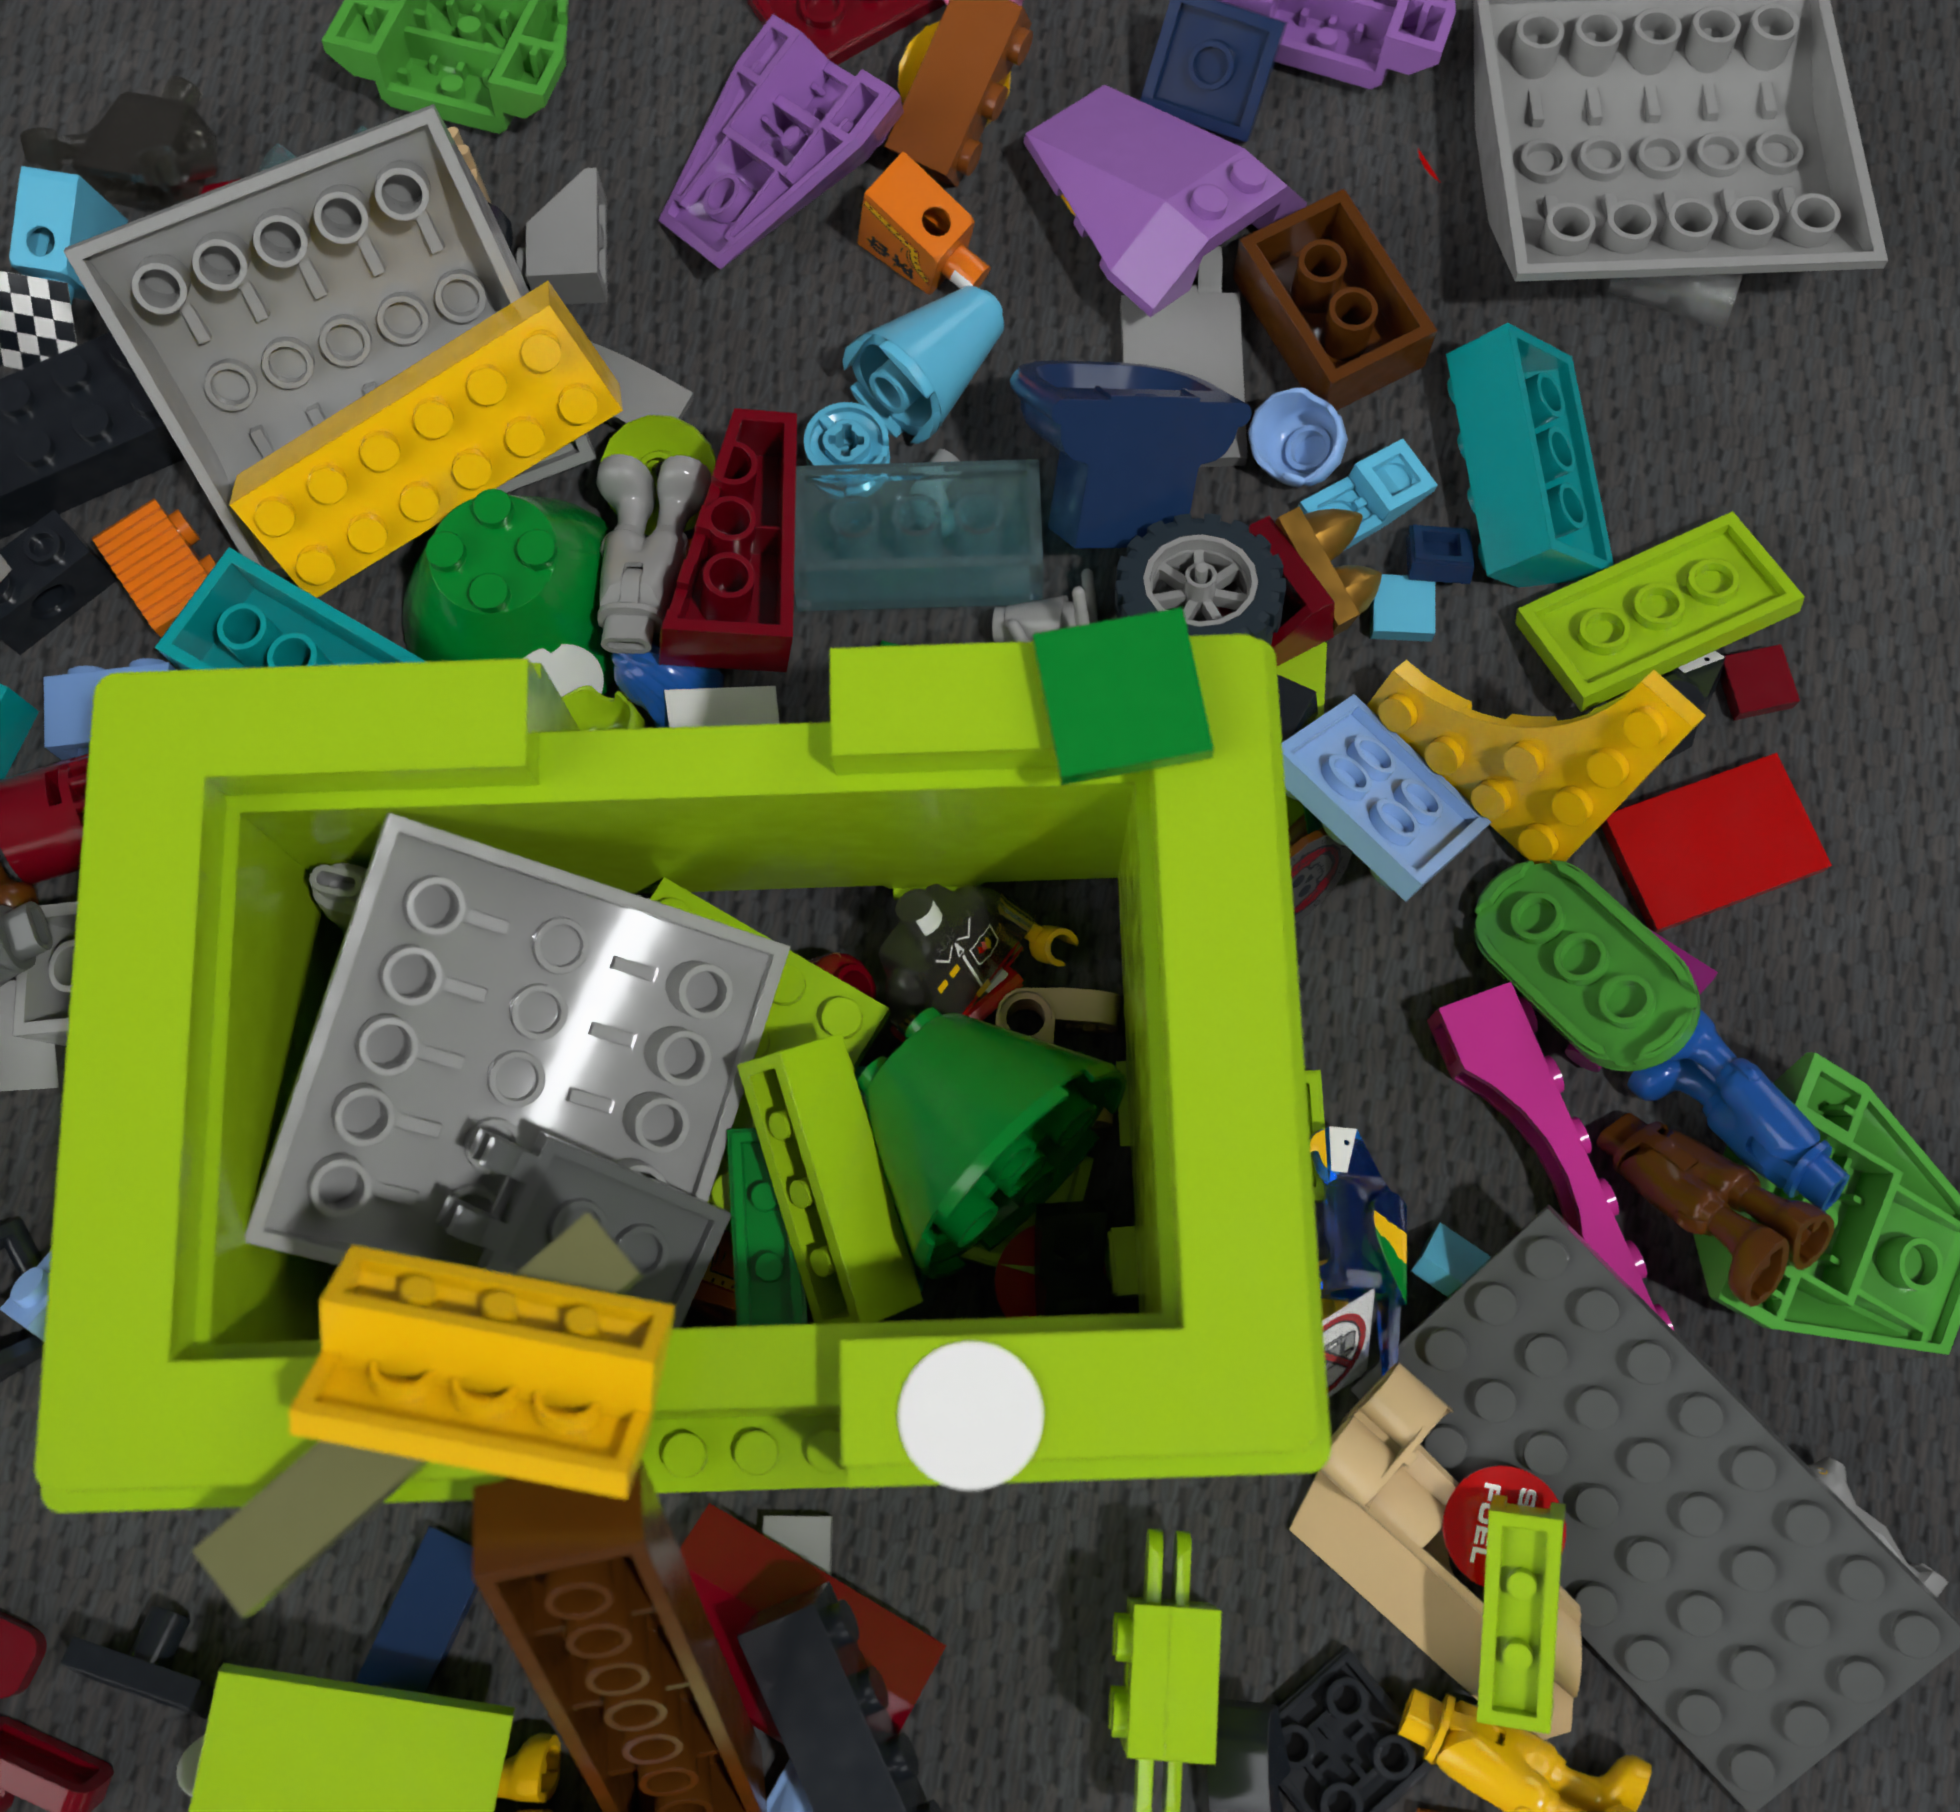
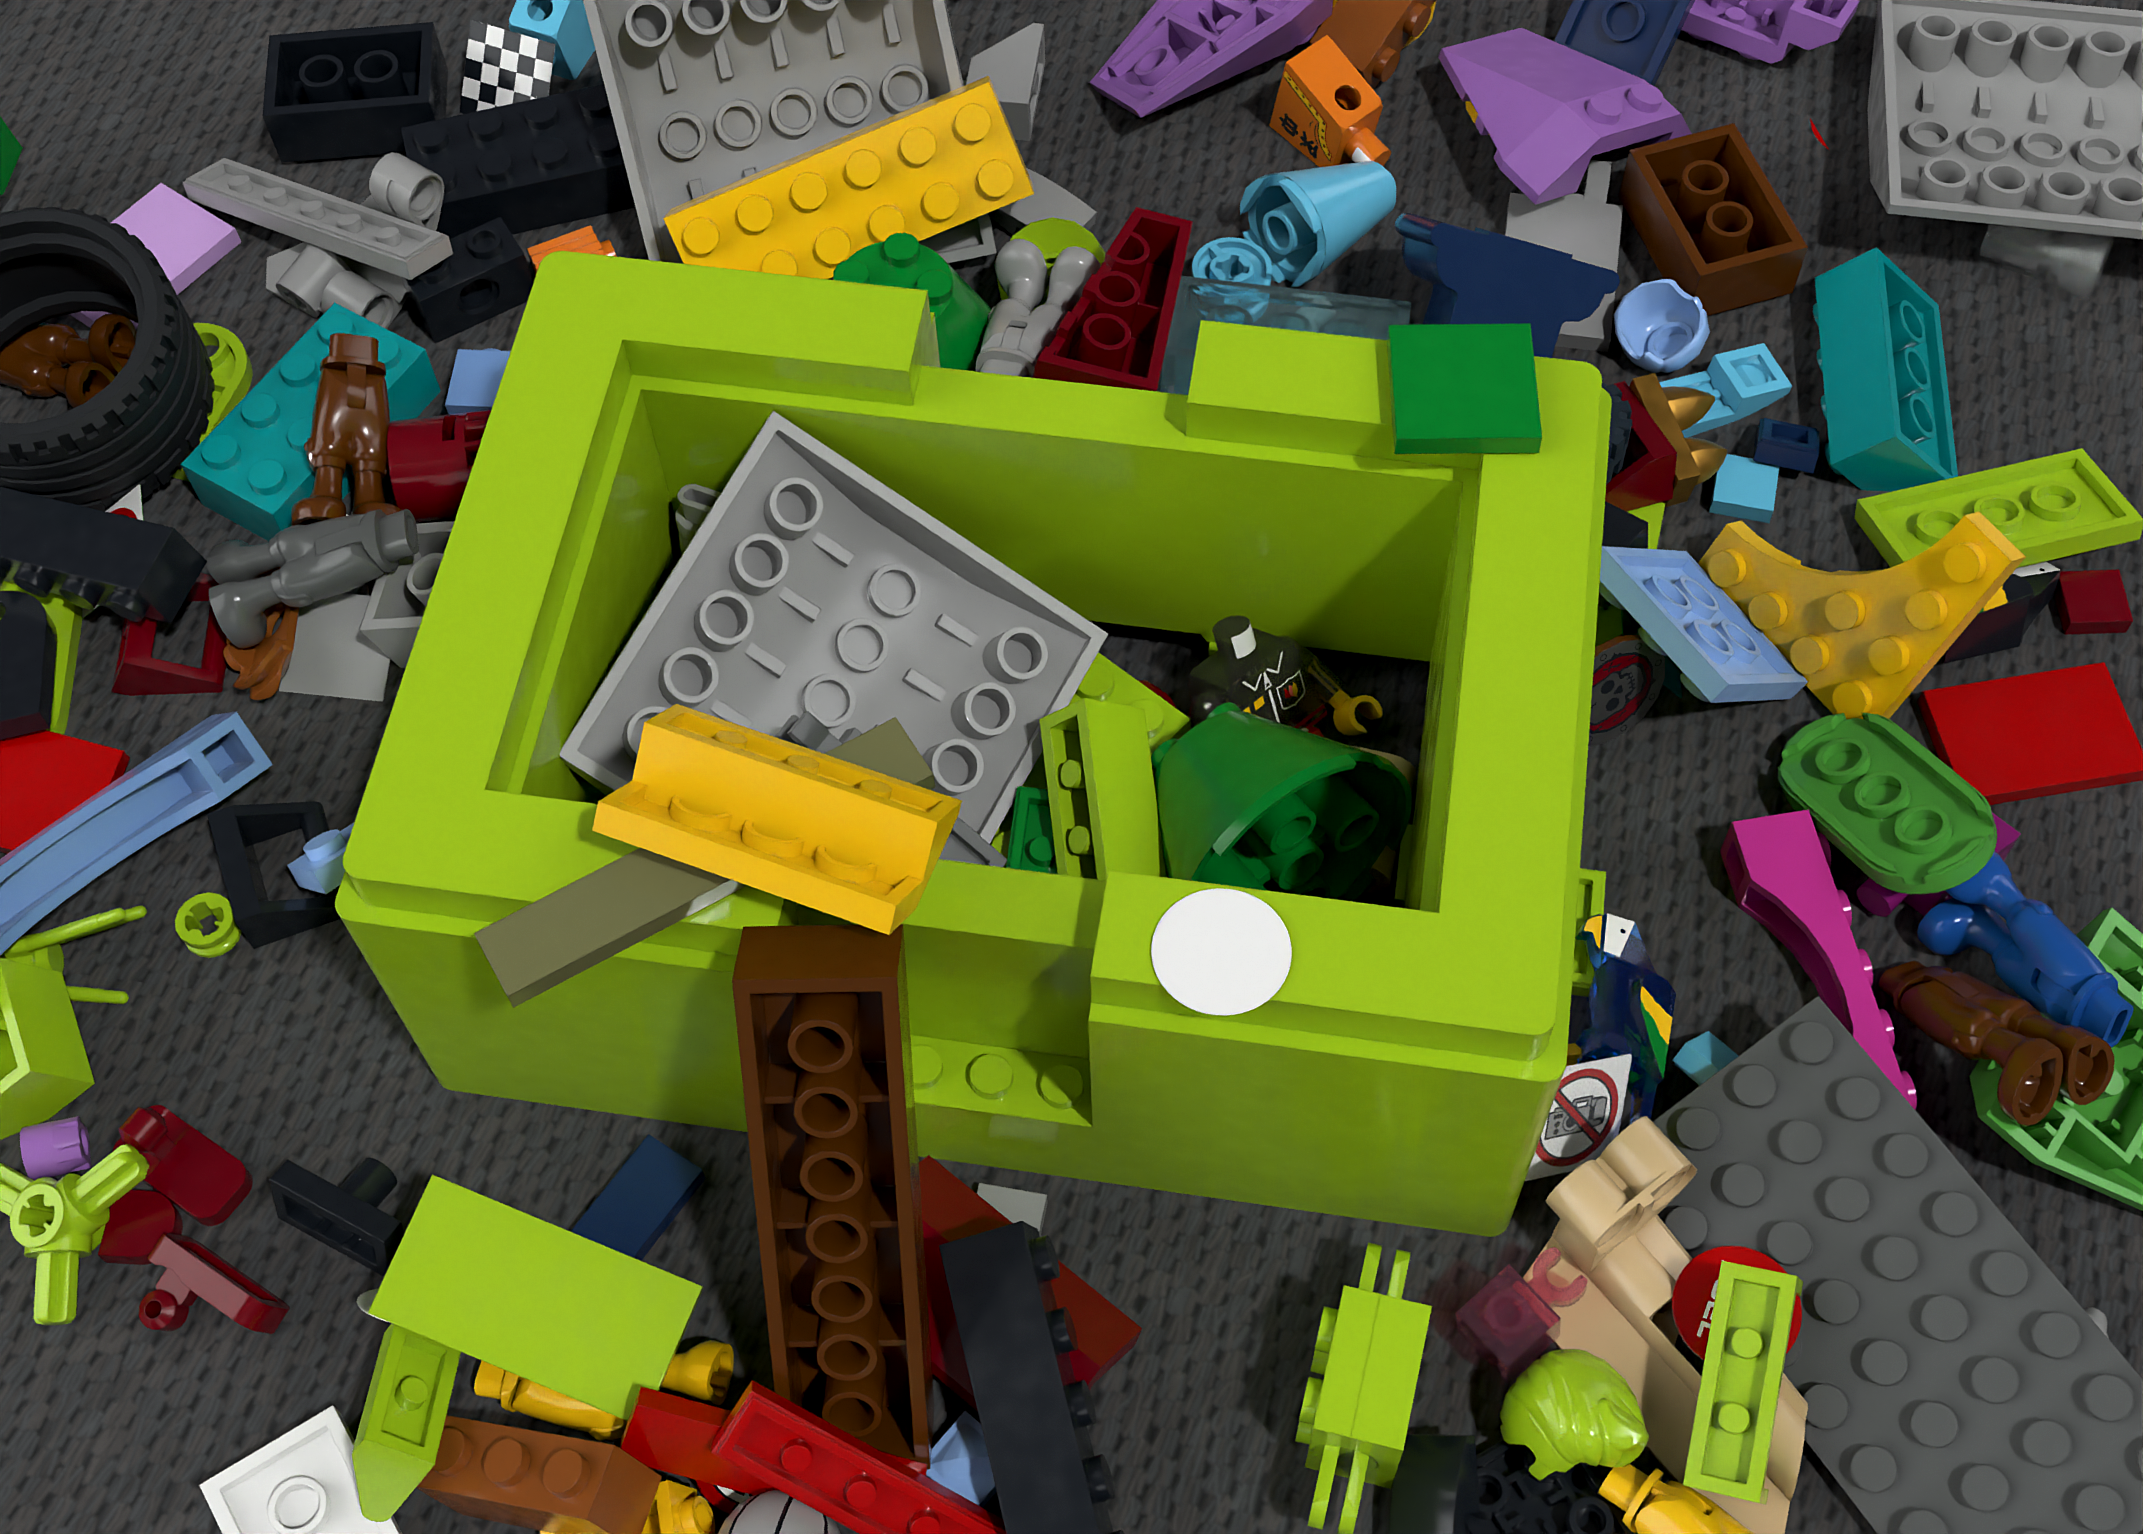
camera: 10 degrees right, 15 degrees down
none -> clear pink brick [1456,1247,1588,1384]
none -> lime hair [1500,1349,1649,1481]

